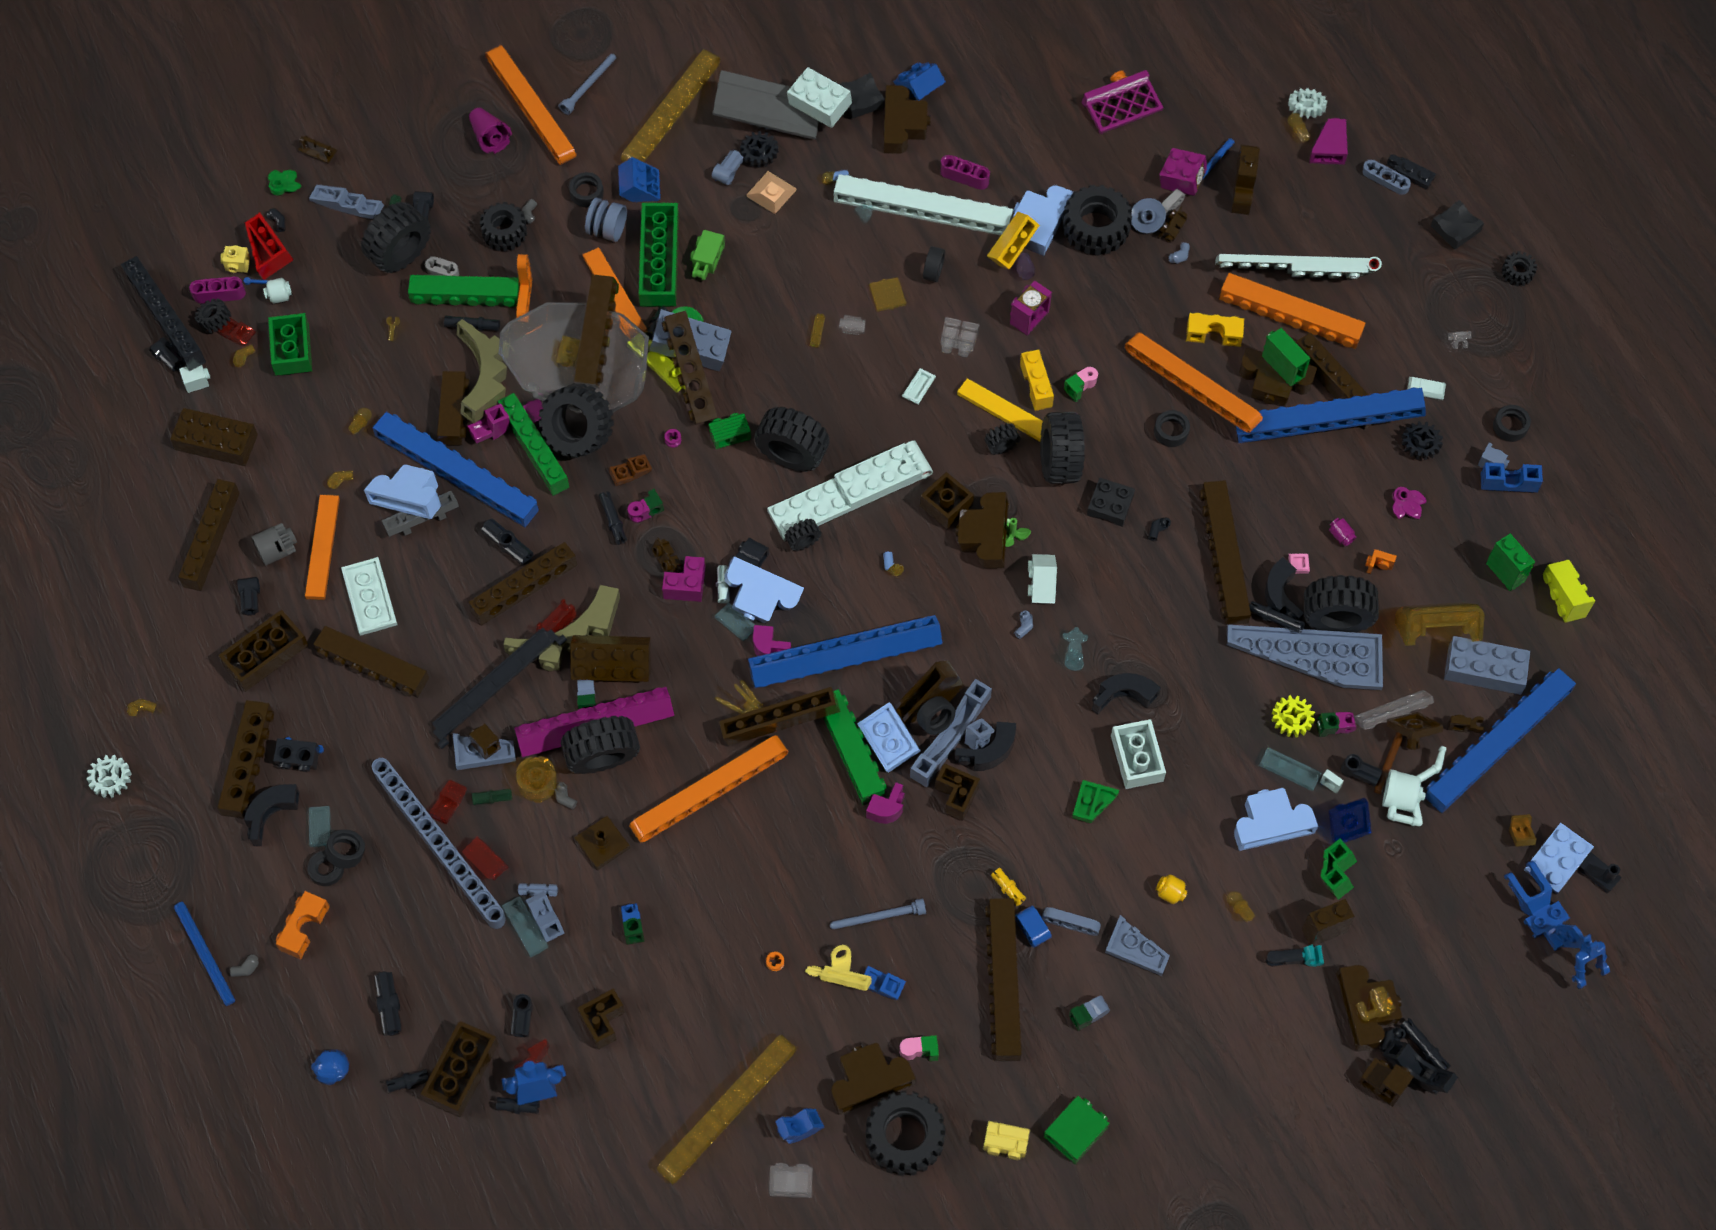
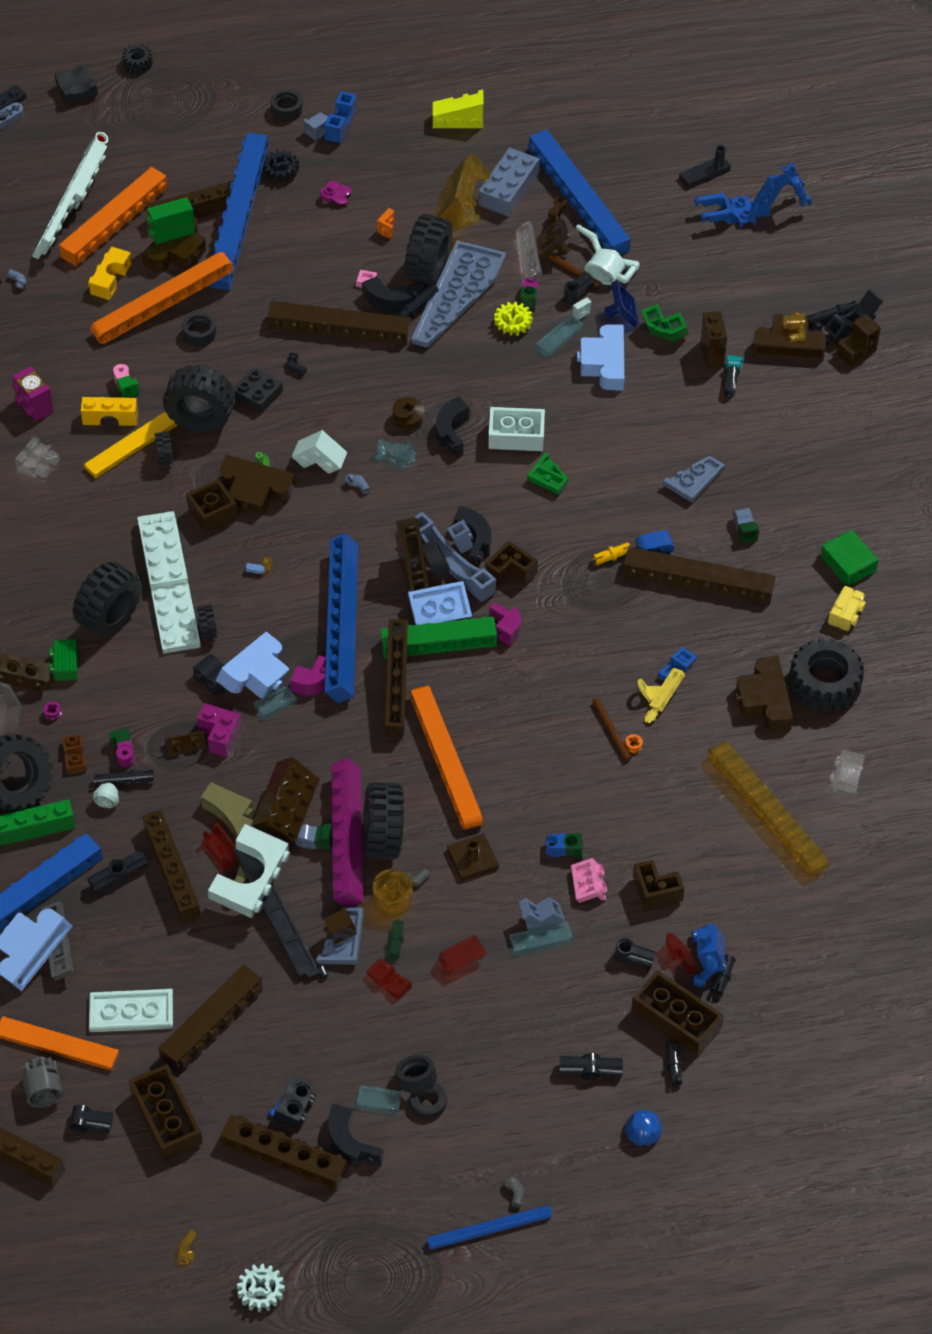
camera: 75 degrees left, 10 degrees down
orange arch [276,891,330,960] -> none
sand blue beam [372,758,506,929] -> none
sand blue axle [518,883,558,896] -> none
clear yellow plant [715,680,763,714] -> none
light aqua axle [716,565,730,603] -> none
blue brick [775,1109,824,1144] -> none
sand blue piece [830,898,926,929] -> none
leg [899,1035,939,1061] -> none
light aqua tile [902,368,936,404] -> none
sand blue beam [1042,907,1101,936] -> none
yellow head [1156,874,1187,904] -> none
clear yellow axle [1227,891,1255,922] -> none
magenta brick [1329,518,1357,547] -> none
light aqua tile [1407,377,1446,400] -> none
clear tile [1448,331,1471,349] -> none
green brick [1486,533,1535,591] -> none
pearl gold bracket [1509,814,1536,847] -> none
light blue plate [1524,823,1594,894] -> none
none -> light aqua cone [92,783,119,808]
none -> light aqua arch [208,824,290,918]
none -> dark brown piece [392,397,425,430]
none -> bright pink bracket [571,858,607,903]
none -> reddish brown bar [592,698,632,762]

